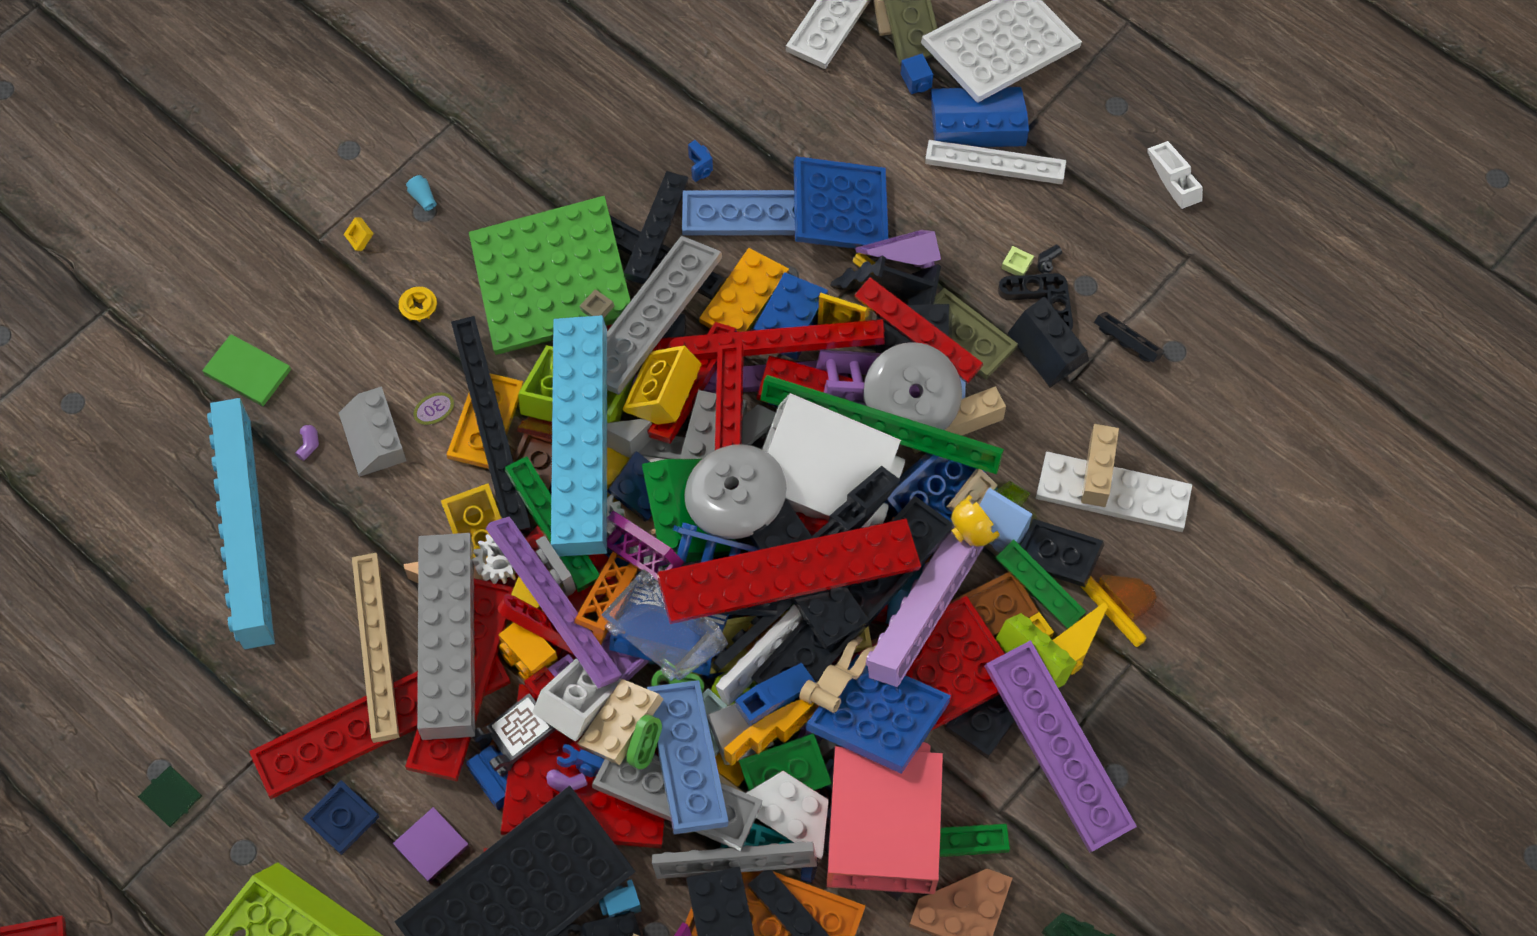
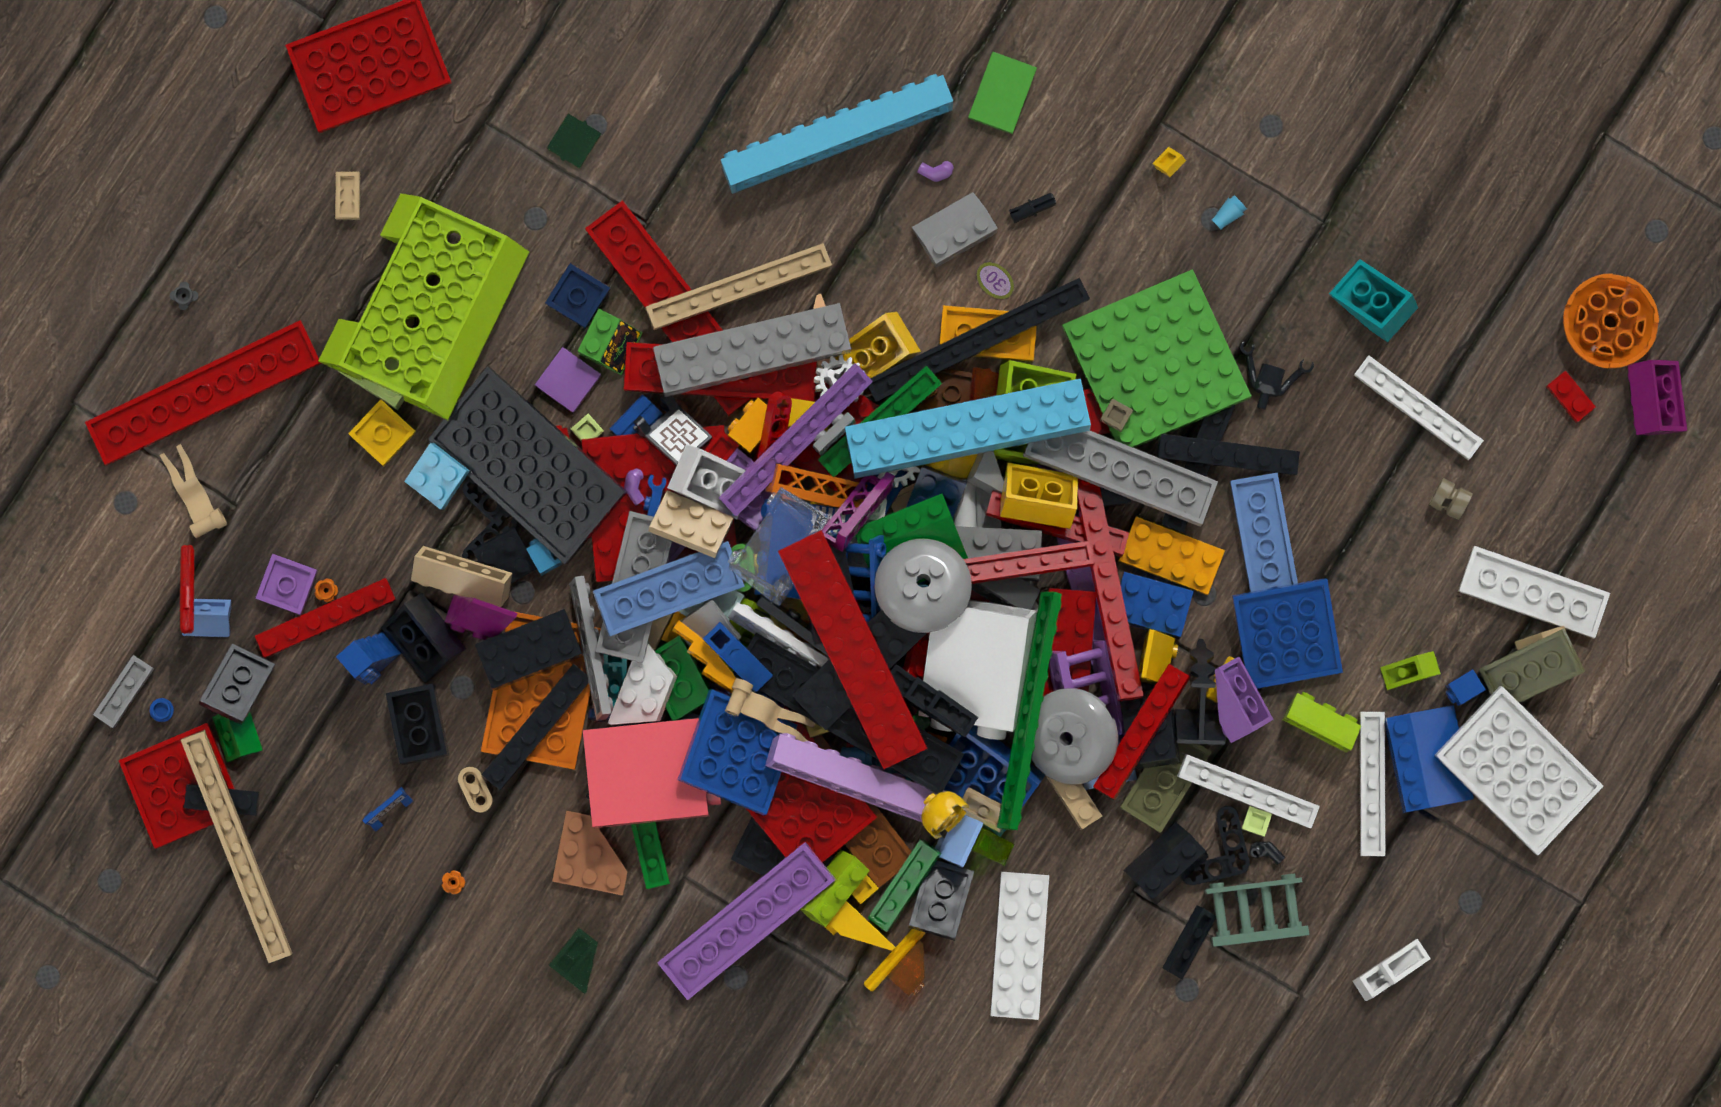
camera: 80 degrees right, 20 degrees up
yellow gear [399,287,437,322] -> none
bright green plate [627,714,662,769] -> none
blue bracket [688,140,713,182] -> none
tan brick [1081,424,1119,507] -> none
none -> yellowish green tile [571,413,604,441]
none -> slope [578,309,643,376]
none -> black axle [1009,193,1056,224]
none -> white plate [1177,754,1320,828]
none -> sand green fence [1204,874,1309,947]
none -> black piece [1239,341,1314,410]
none -> lime slope [1282,692,1361,753]
none -> teal slope [1329,259,1418,342]
none -> white plate [1354,355,1484,460]
none -> lime slope [1380,651,1441,690]
none -> dark tan wheel [1429,478,1473,520]

